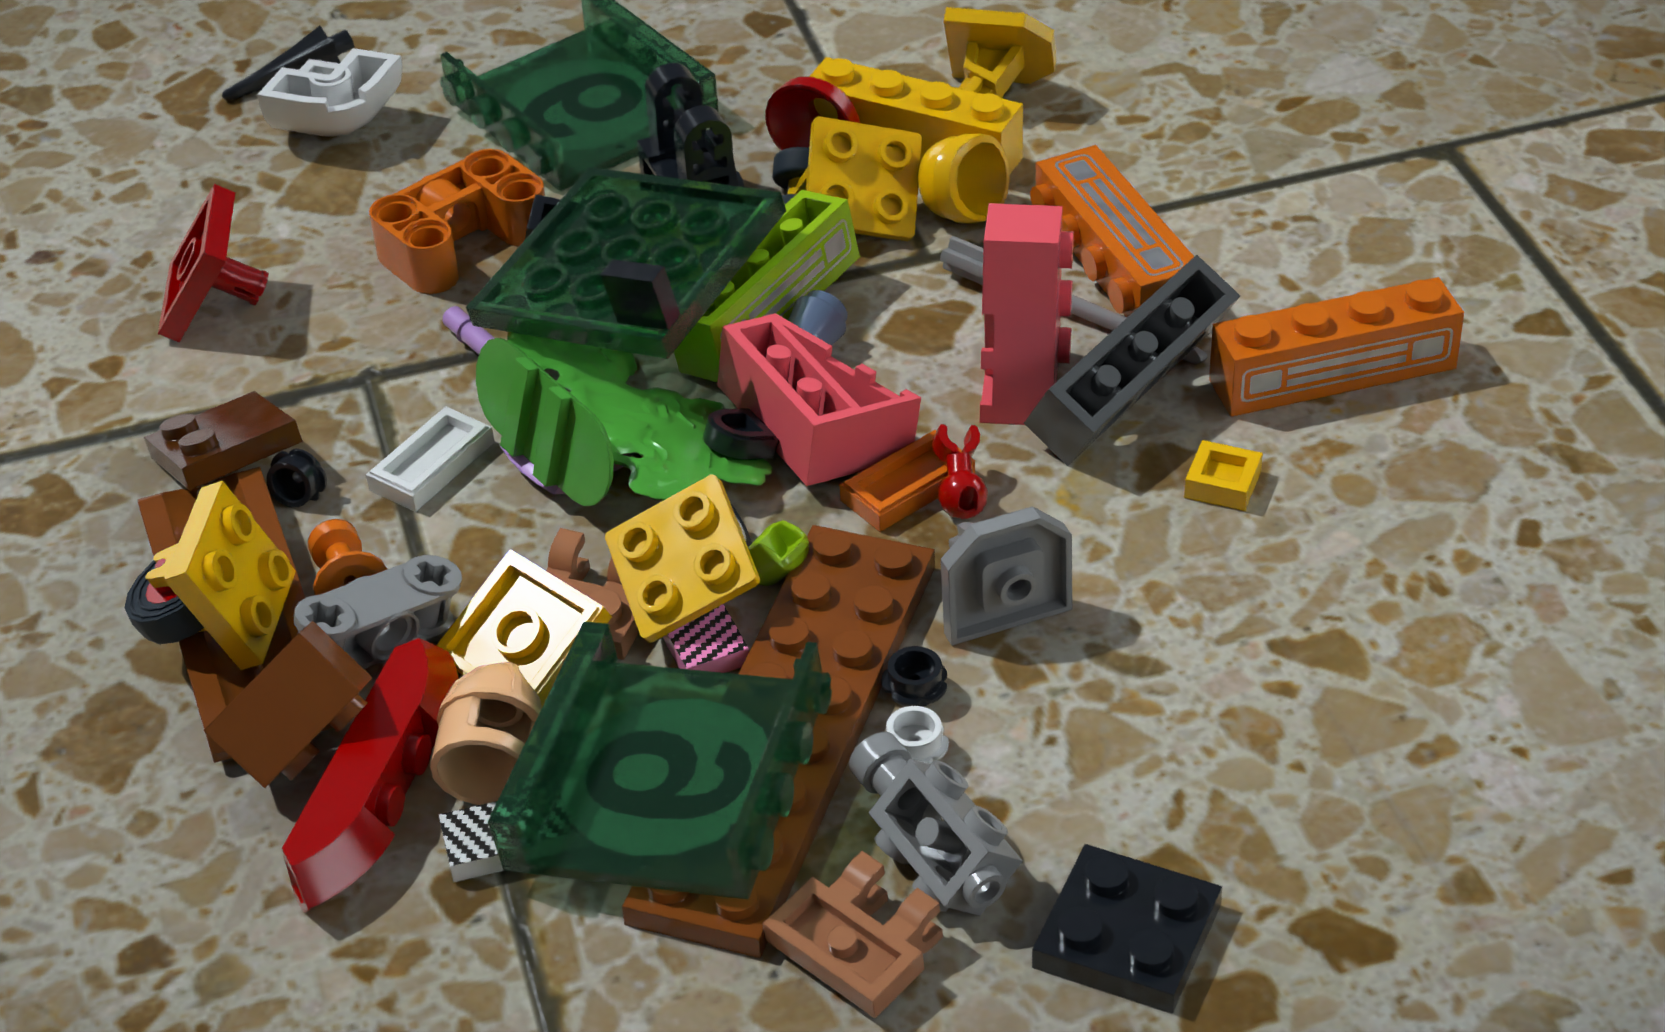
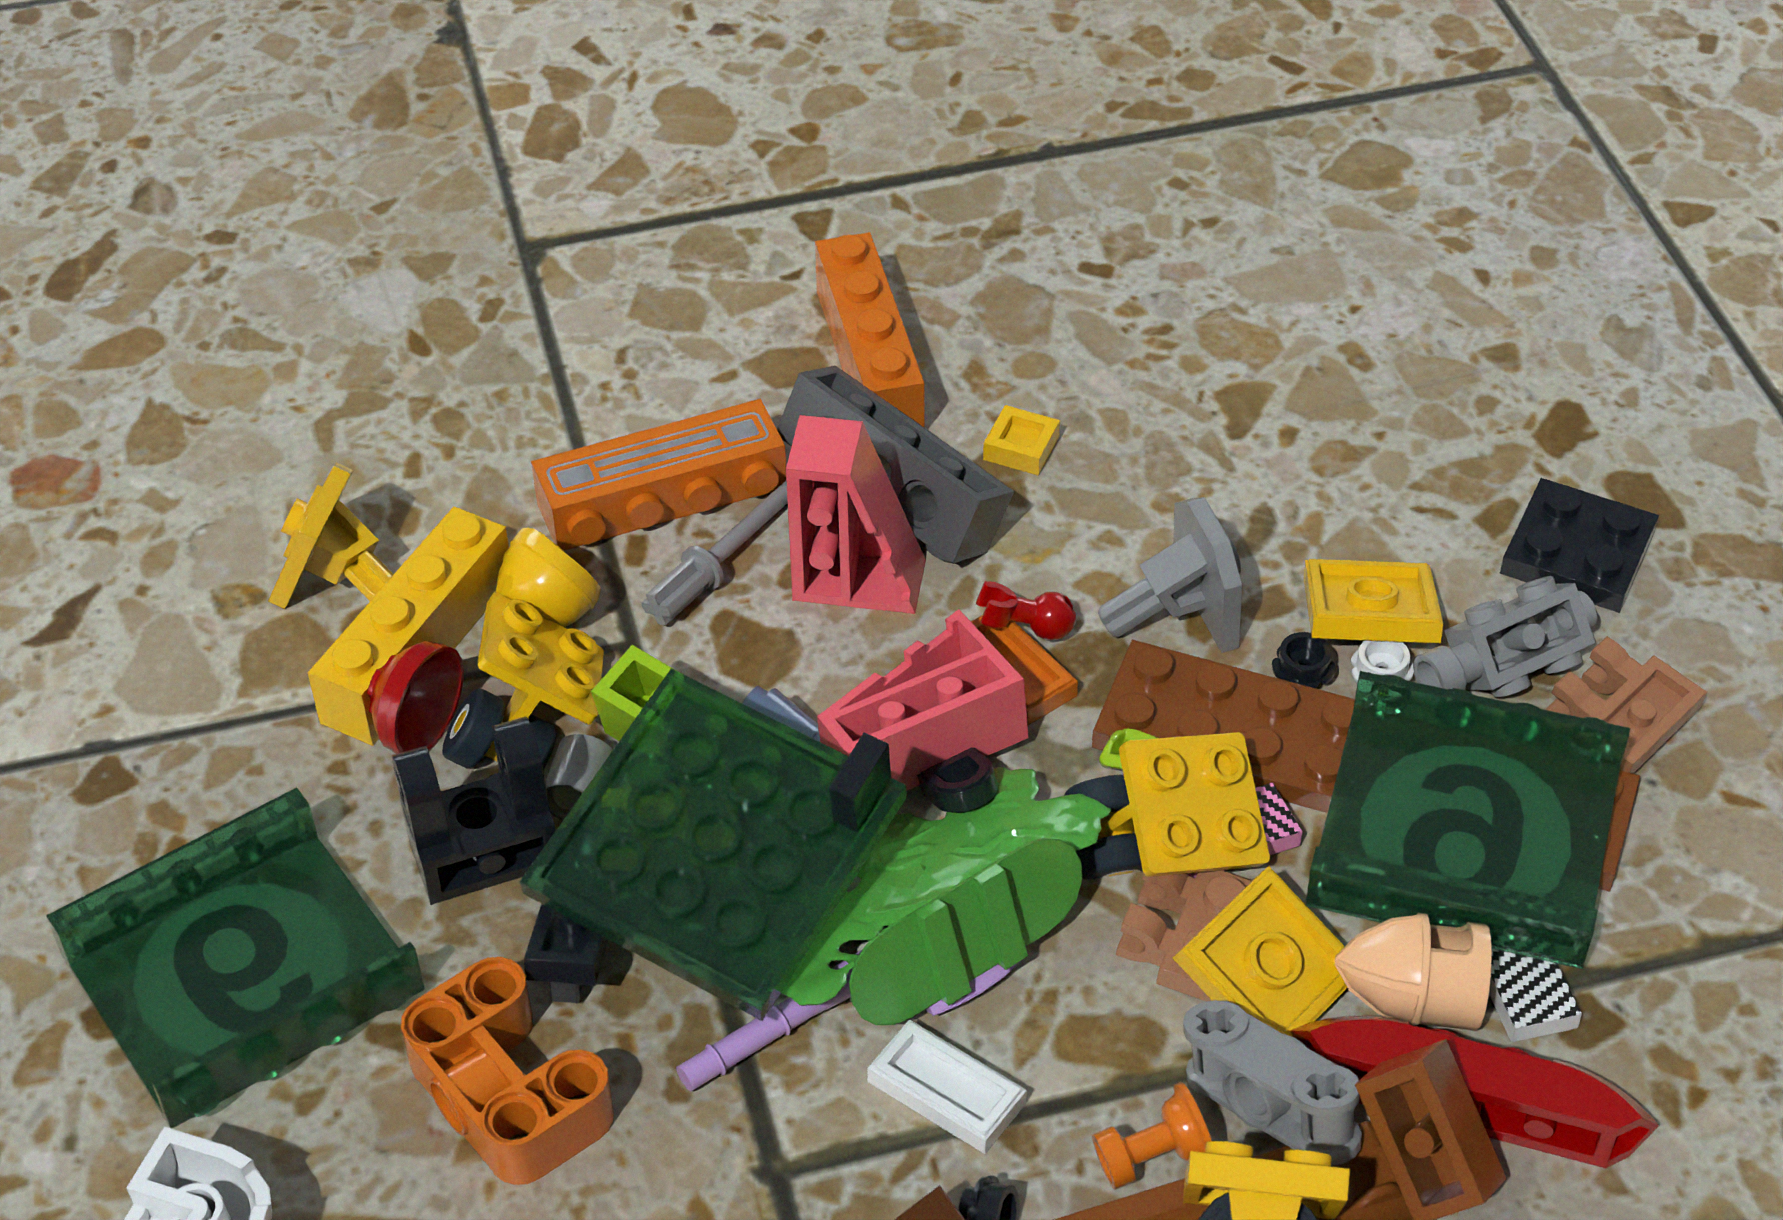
camera: 90 degrees left, 5 degrees up
none -> yellow tile [1303,559,1443,643]

